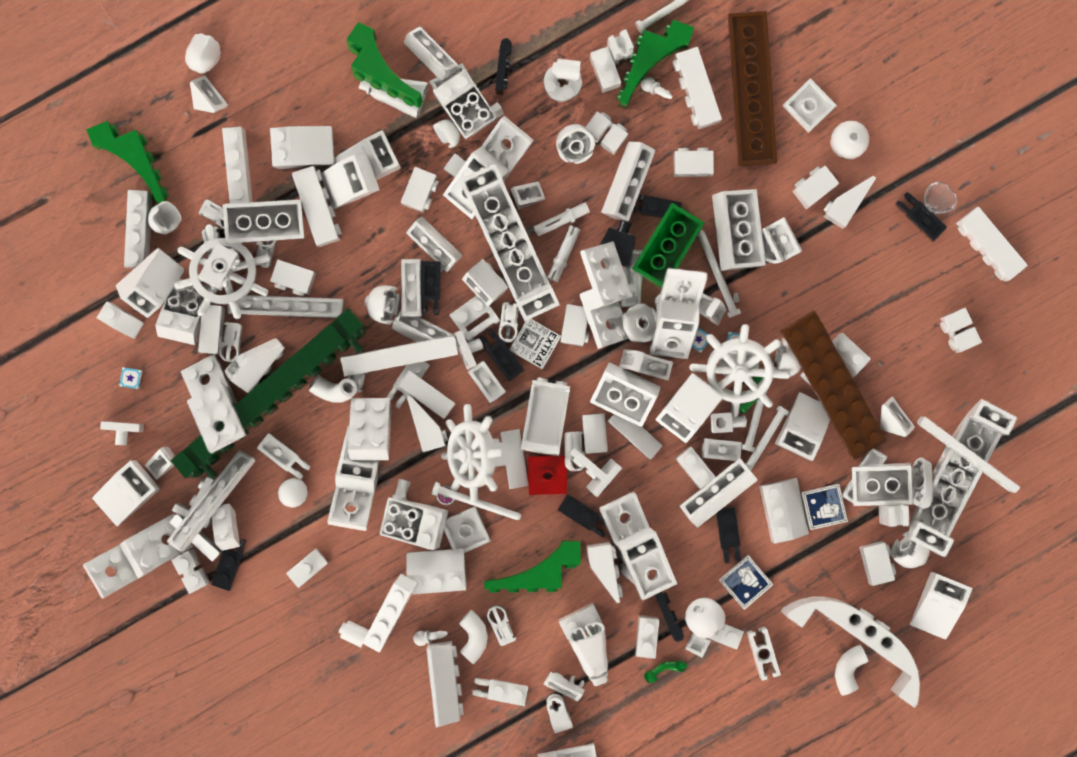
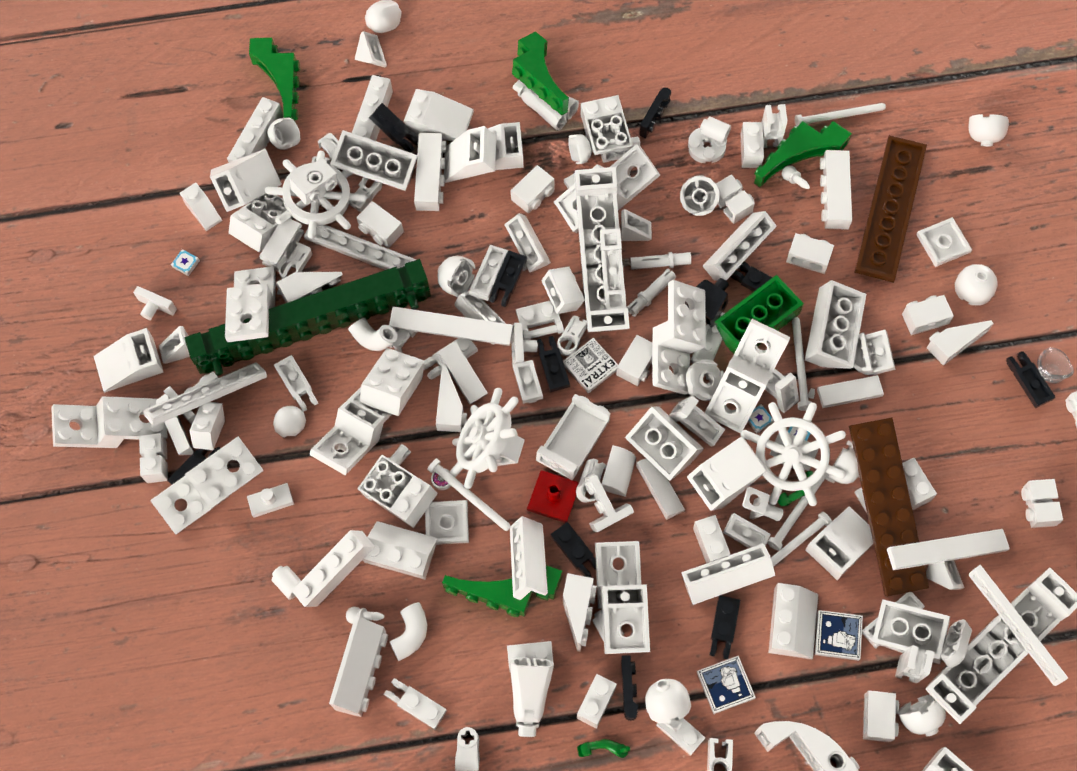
camera: 15 degrees right, 20 degrees down
white slope [404,27,459,81] -> none
white piece [487,605,516,646] -> none
white slope [500,429,529,489] -> none
white plate [543,672,585,702] -> none
white tile [685,633,711,658] -> none
none -> white bracket [150,436,264,534]
none -> black hinge [369,103,419,153]
none -> white panel [510,516,548,600]
none -> white slope [600,228,627,310]
none -> white tile [817,375,884,408]
none -> white tile [887,529,1010,570]

